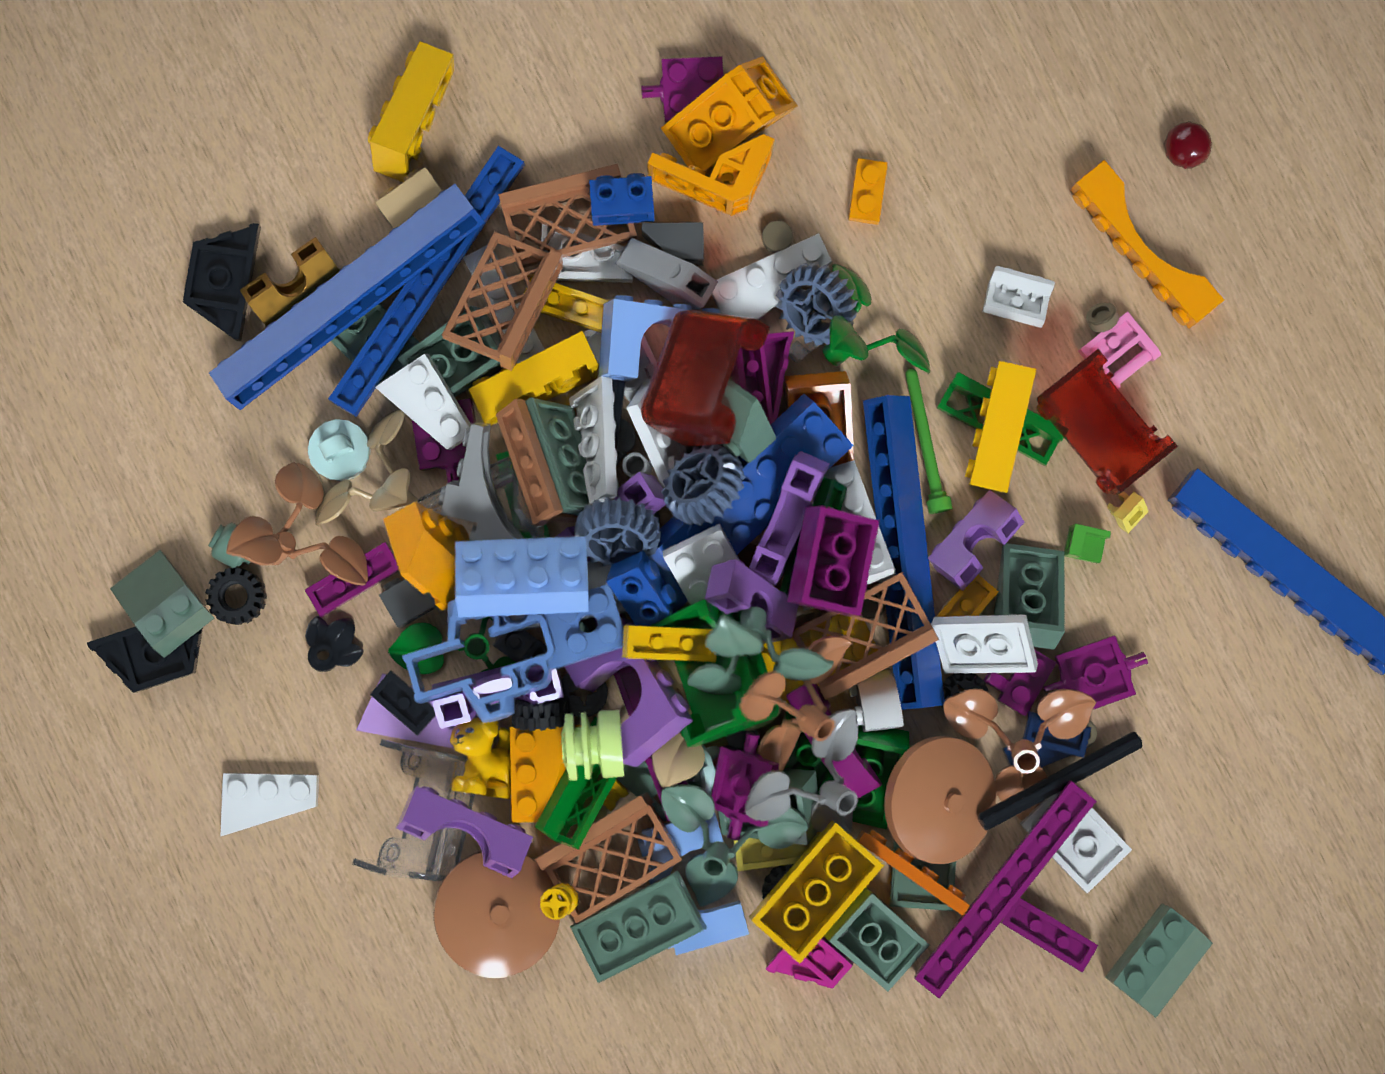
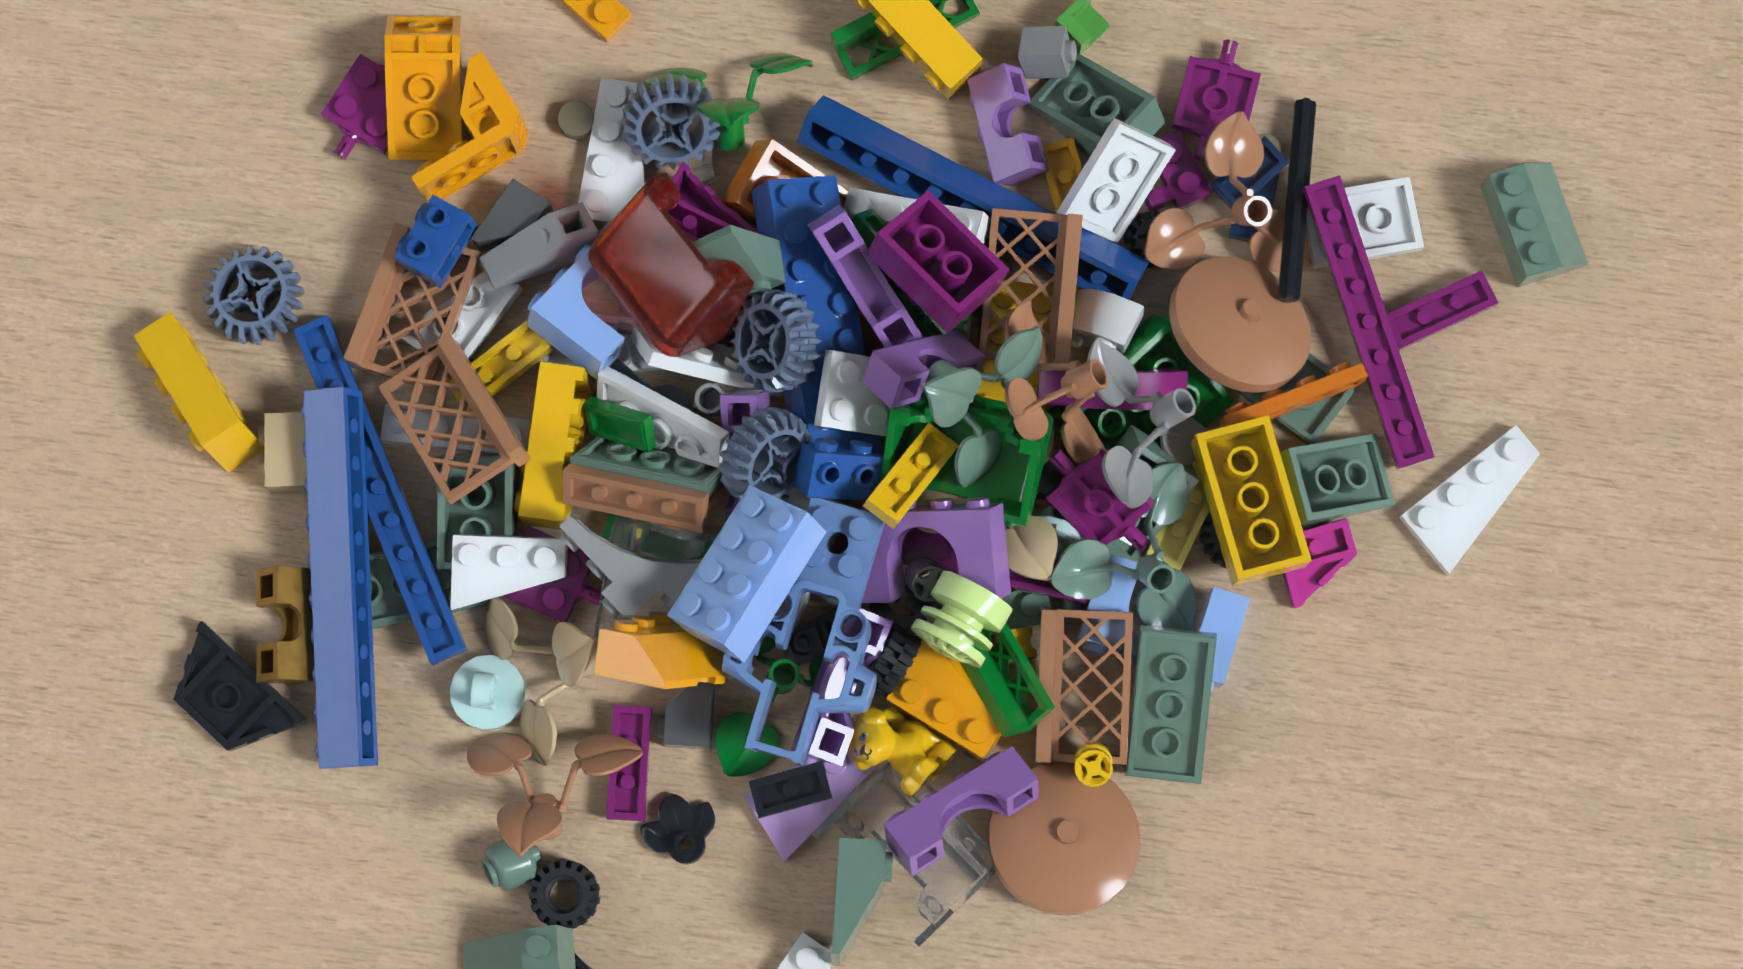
camera: 50 degrees left, 5 degrees down
bright green piece [905,368,953,514] -> none
none -> sand blue gear [203,245,305,345]
none -> green tile [584,396,656,452]
none -> sand green slope [832,837,893,966]
none -> dark grey wheel [904,557,944,602]
none -> light grey brick [1018,26,1077,79]
none -> white wing [1399,425,1540,576]

